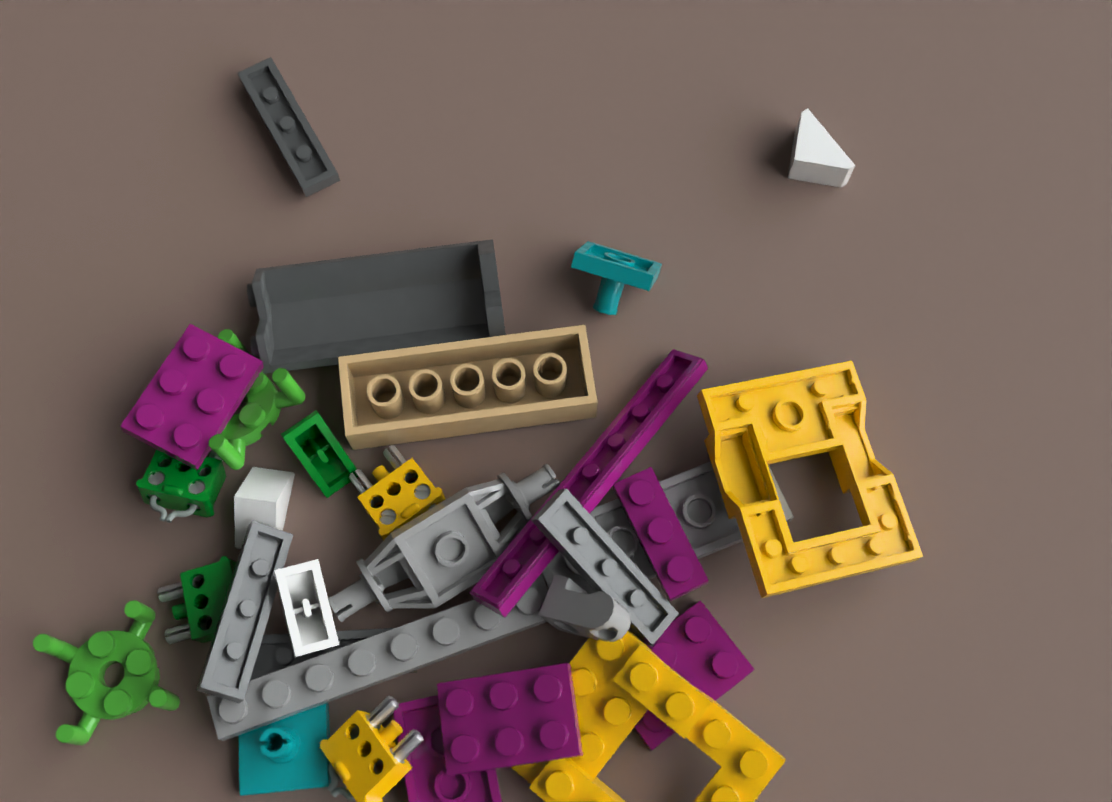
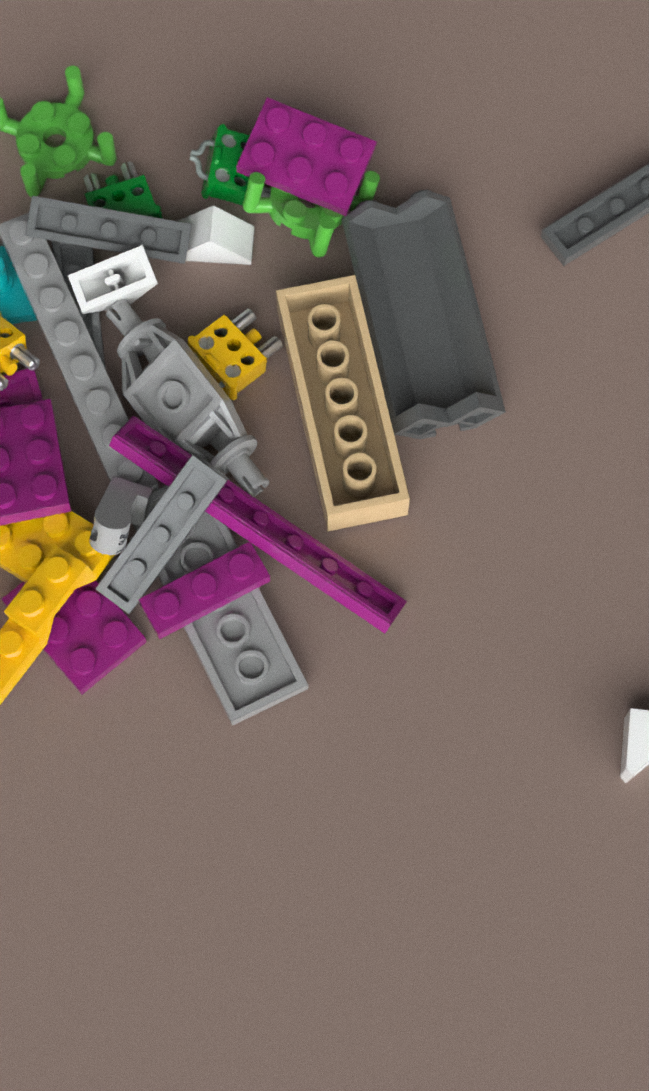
camera: 85 degrees right, 0 degrees up
green slope [281,410,358,498] -> none
teal tile [571,241,662,315] -> none
yellow piece [697,361,923,598] -> none

